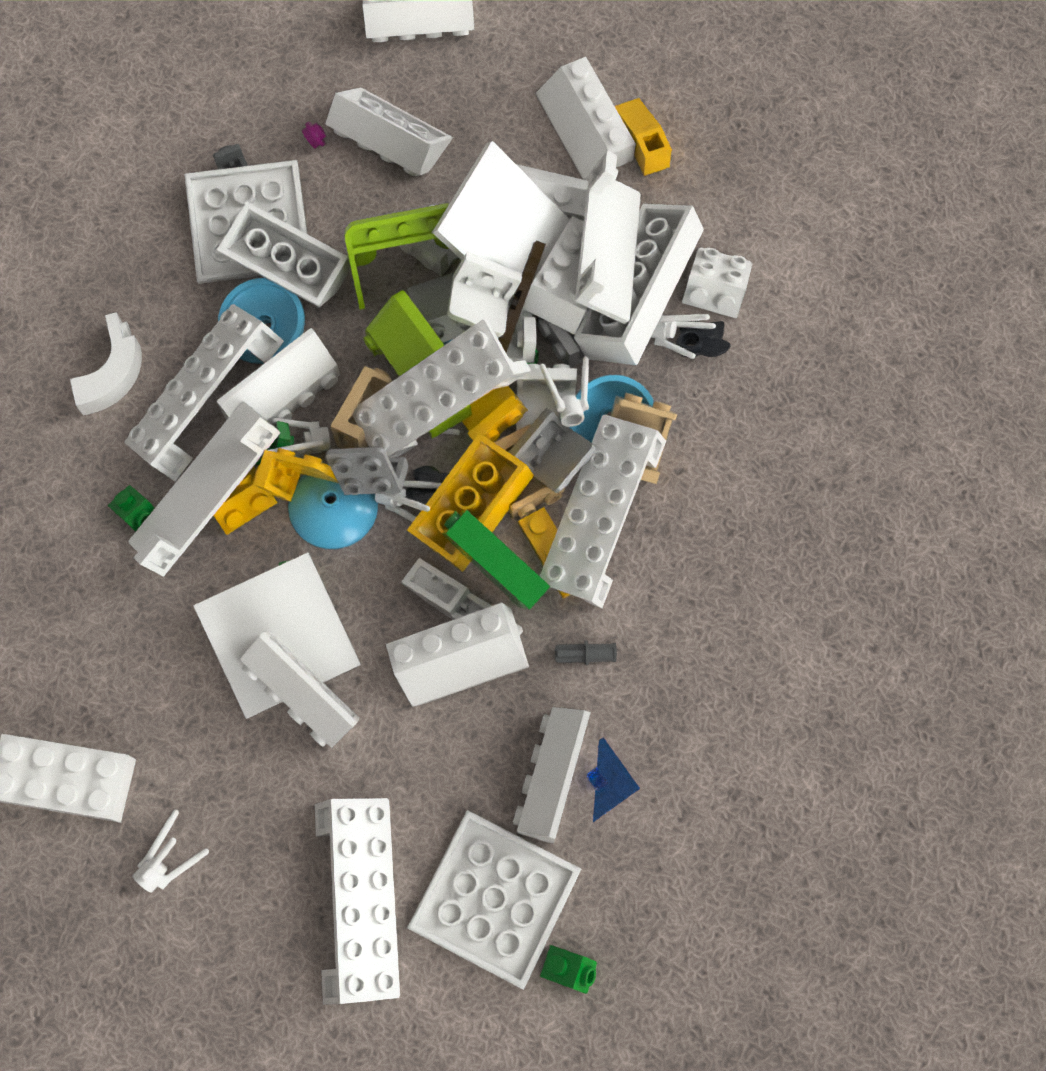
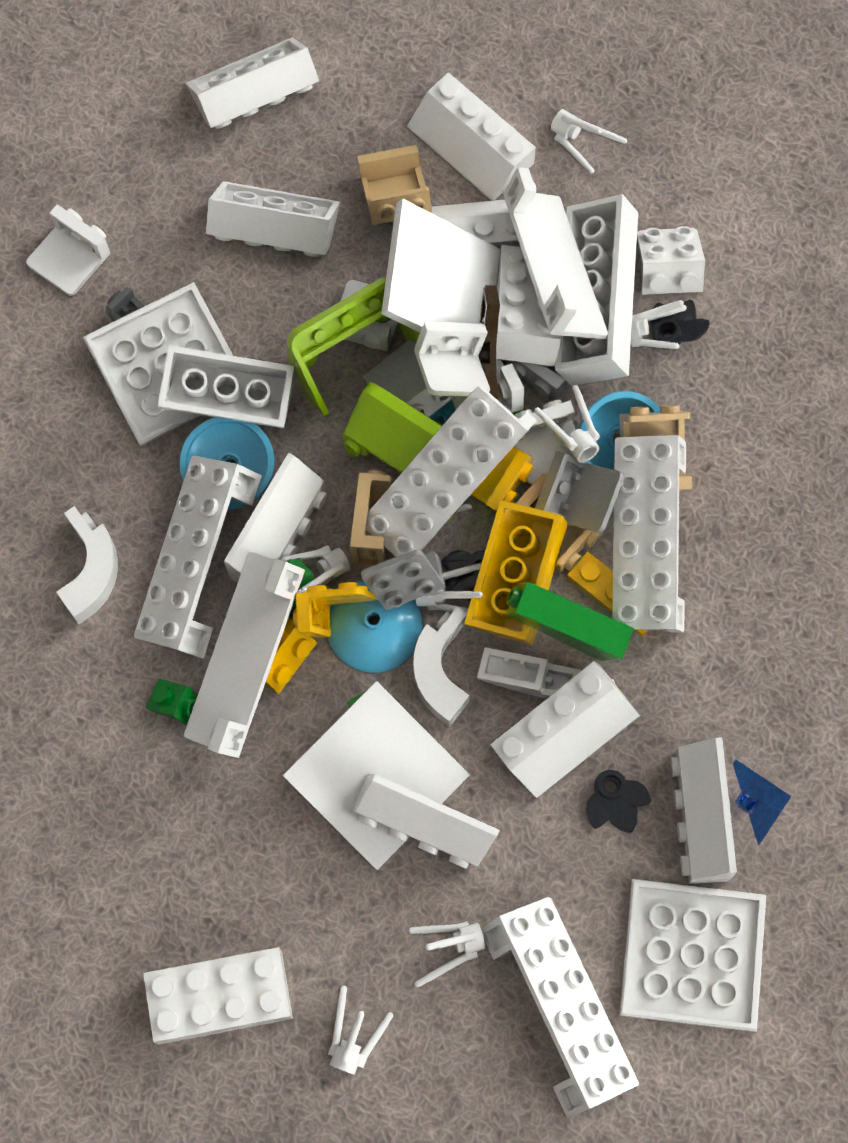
camera: 15 degrees left, 0 degrees up
magenta plate [301,121,327,149] -> none
green bracket [540,945,597,994] -> none
dark grey axle [555,641,617,666] -> none
yellow slope [614,98,672,176] -> none
none -> white bracket [26,204,111,296]
none -> tan panel [357,145,432,225]
none -> white plant [408,921,485,987]
none -> white arch [413,607,470,727]
none -> white plant [551,109,627,173]
none -> black plate [586,770,651,833]

